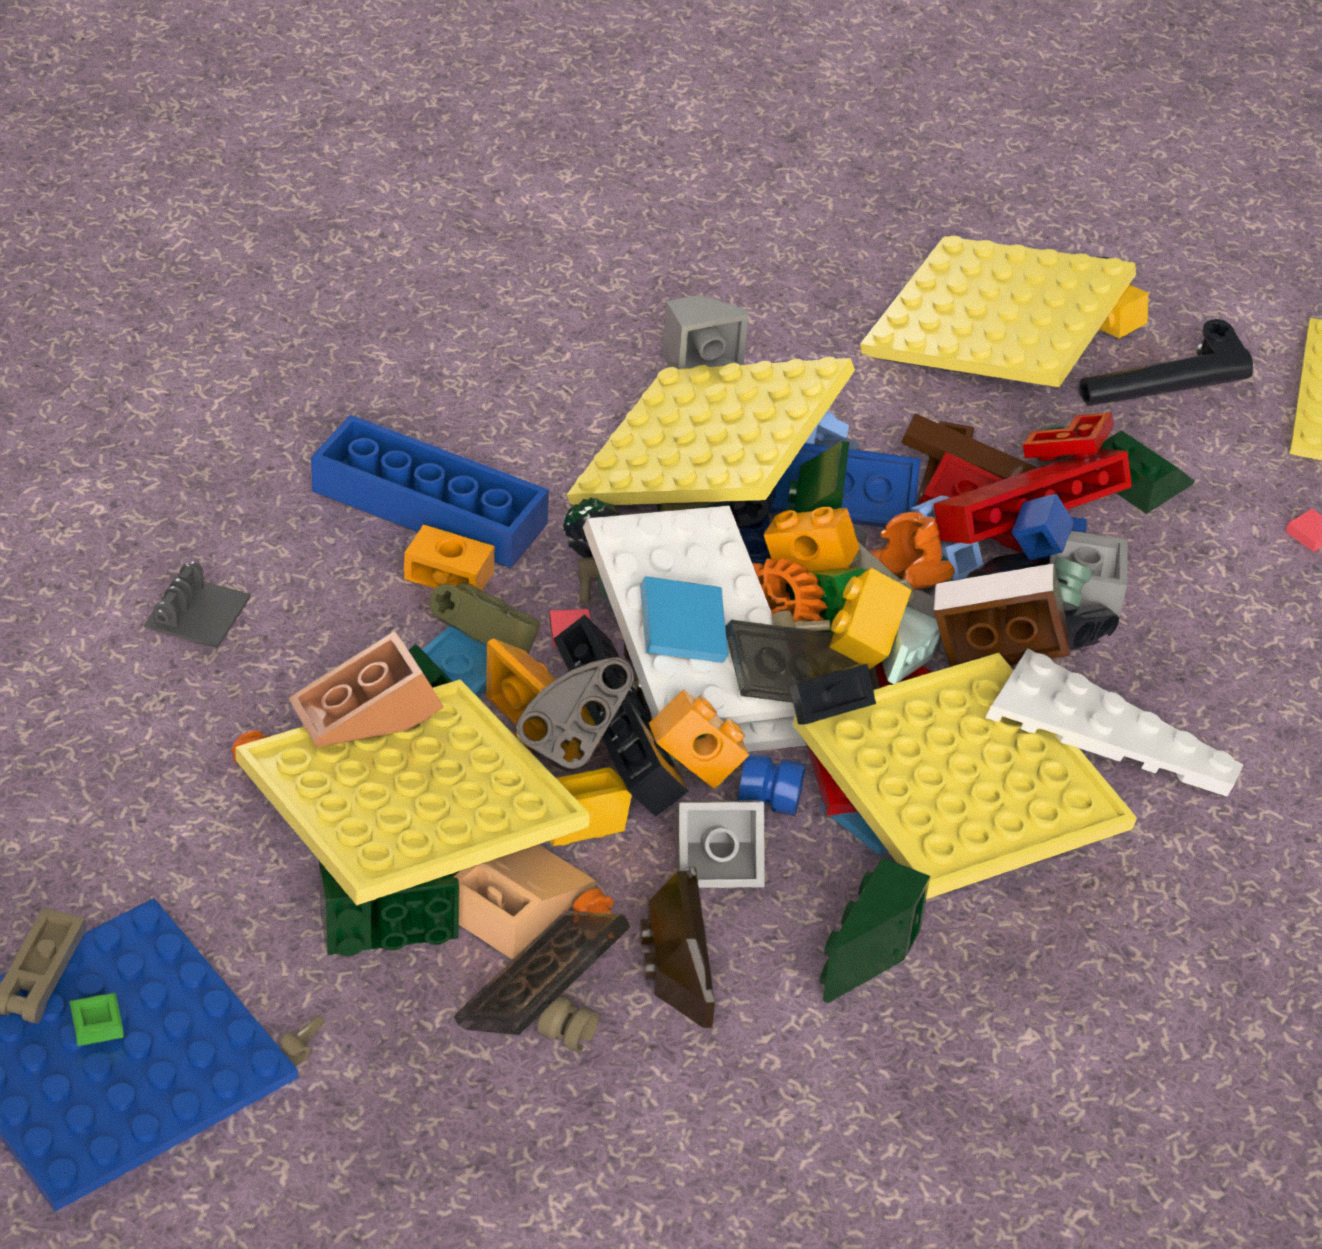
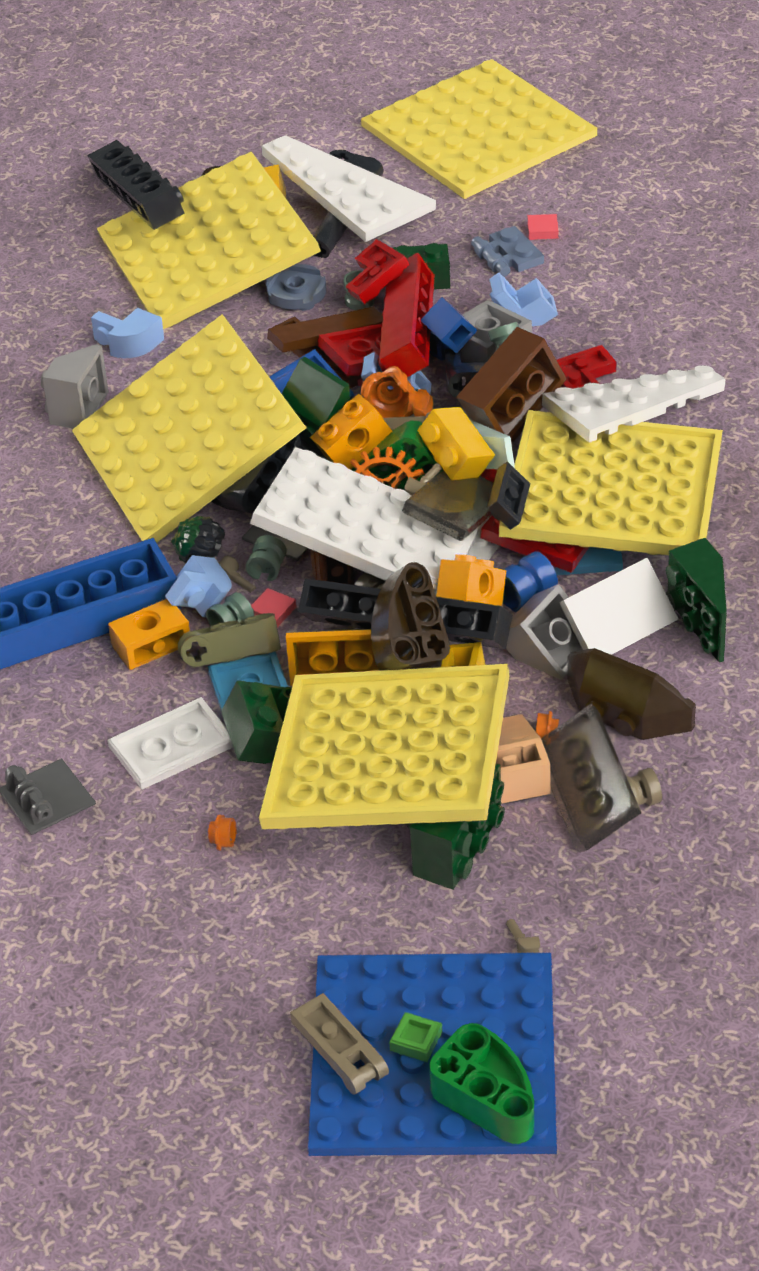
camera: 45 degrees left, 0 degrees up
nougat slope [288,631,444,747] -> none
dark azure tile [640,576,728,663] -> none
none -> black brick [87,140,185,230]
none -> light blue brick [91,308,164,358]
none -> white tile [108,697,233,789]
none -> light blue brick [165,555,232,617]
none -> sand green wheel [206,592,254,626]
none -> white wing [262,135,436,242]
none -> sand blue plate [266,264,326,311]
none -> green beam [430,1023,534,1144]
none -> sand blue plate [471,226,544,277]
none -> light blue brick [489,272,558,326]
none -> red plate [556,345,617,389]
none -> white tile [559,558,678,655]

